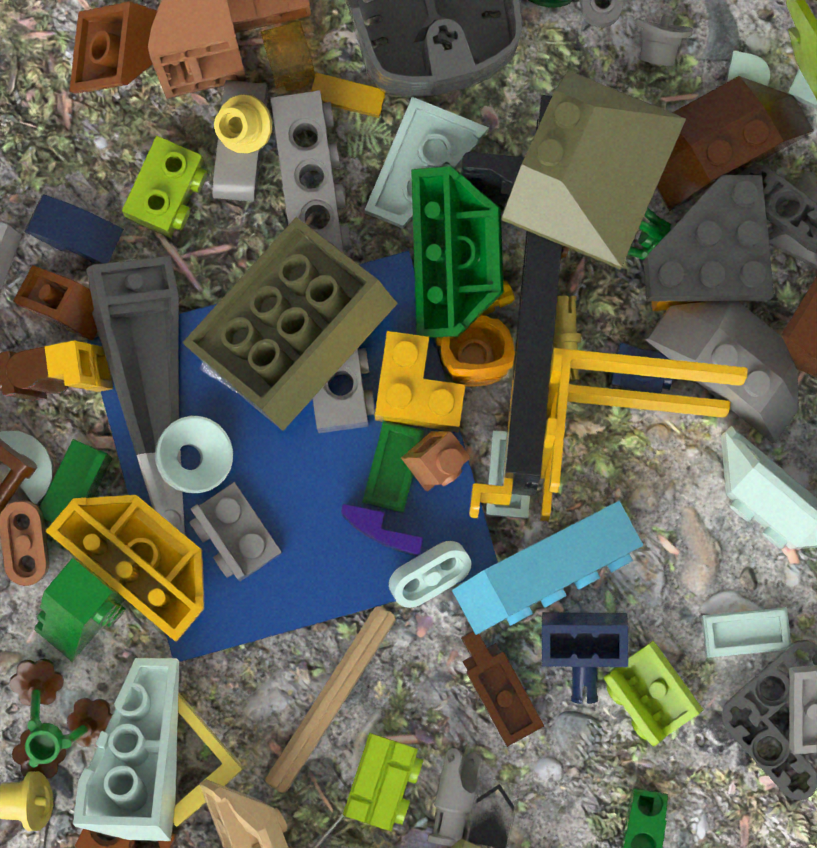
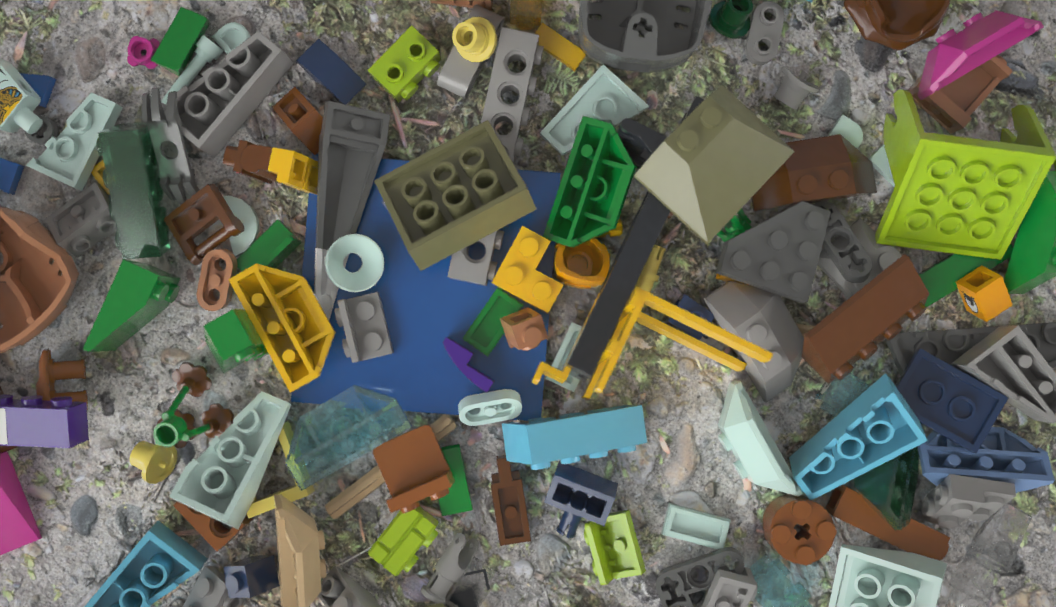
camera: 20 degrees right, 5 degrees up
none -> clear light blue wedge [285,385,412,491]
none -> dark orange bracket [373,424,455,514]
none -> green slope [438,444,473,516]

